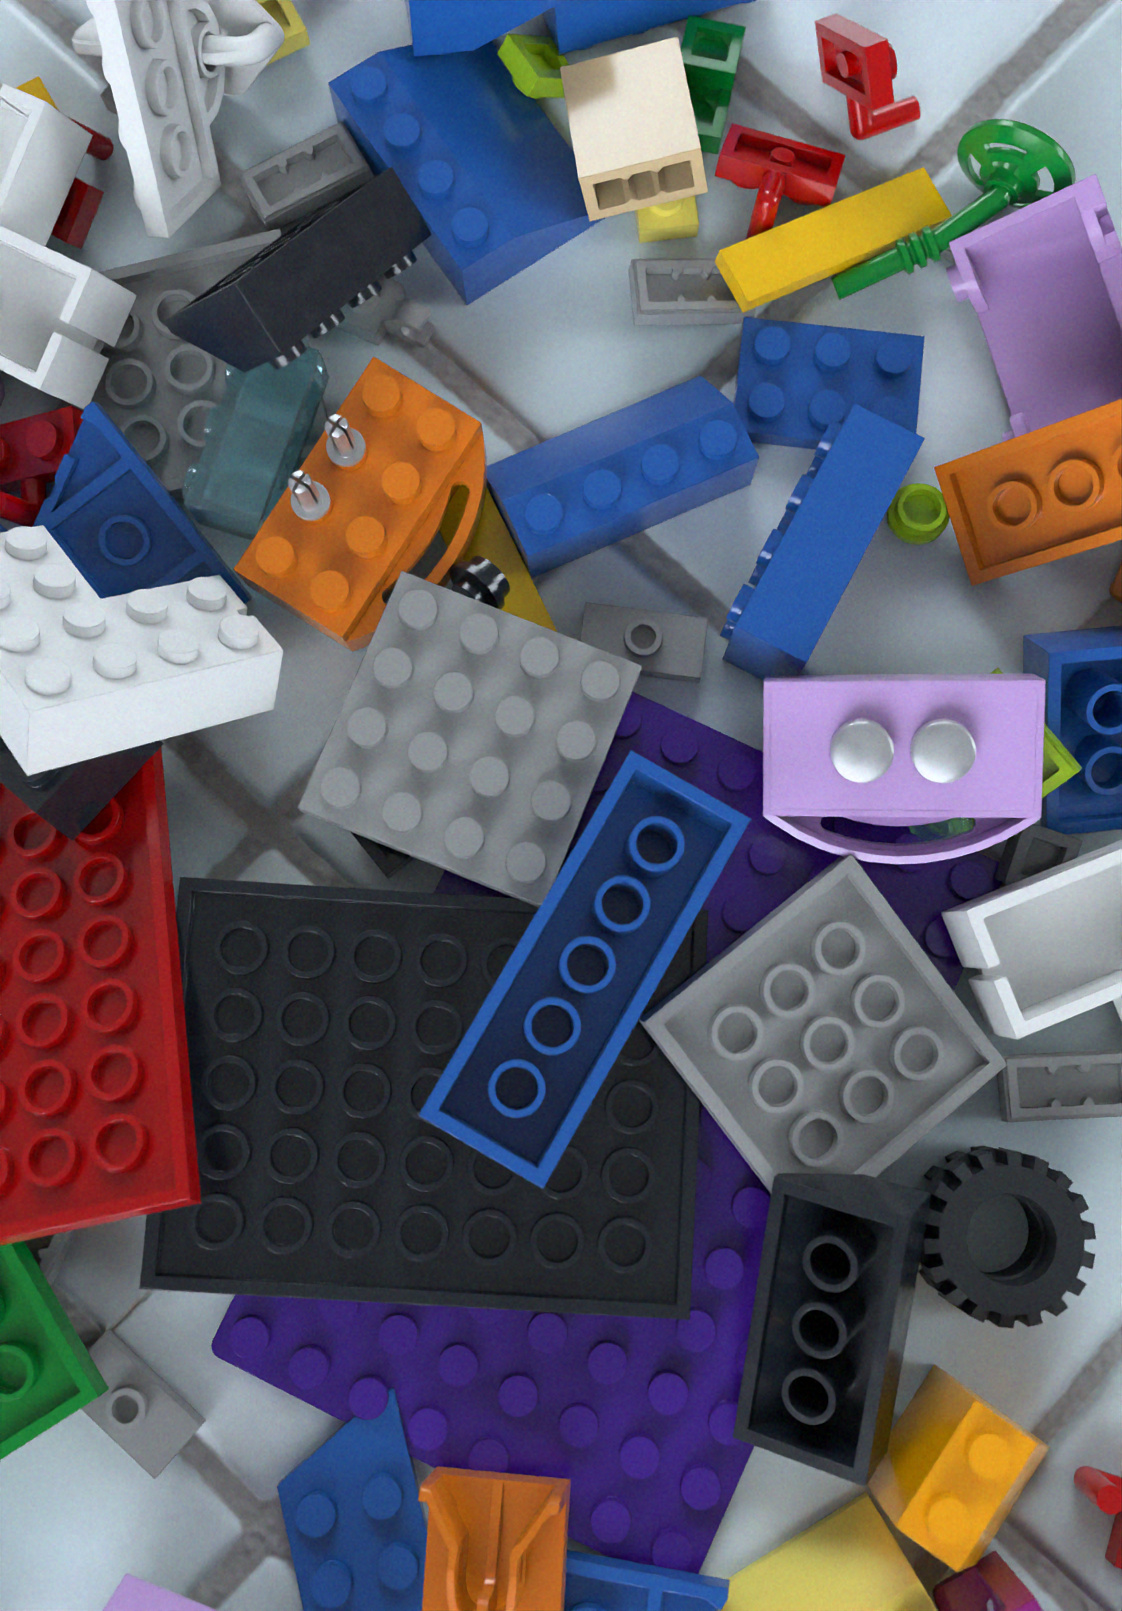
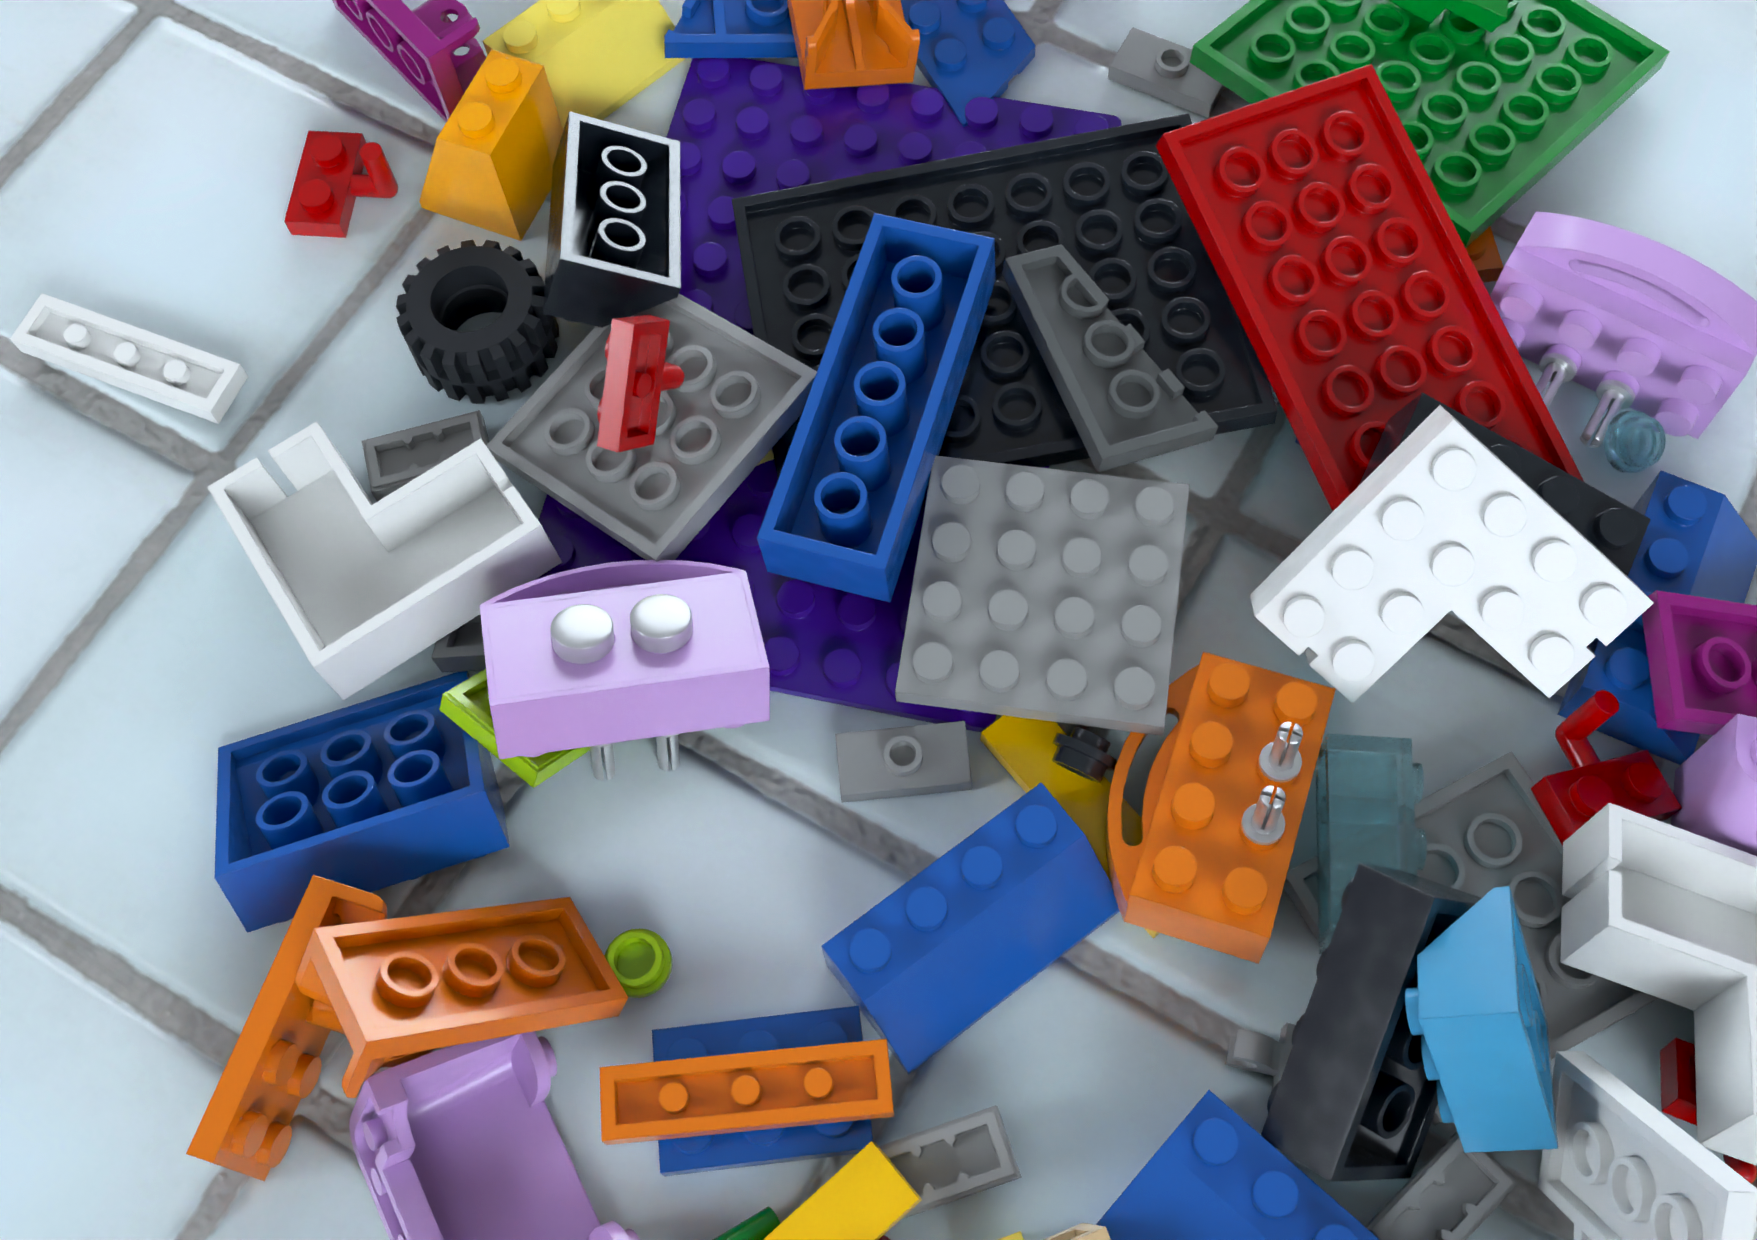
camera: 170 degrees right, 15 degrees down
blue wing [33,401,253,604] -> none
blue brick [720,403,925,681] -> none
none -> red plate [597,315,685,452]
none -> orange plate [599,1039,894,1145]
none -> dark grey wing [1002,244,1219,473]
none -> dark azure slope [1405,886,1558,1153]

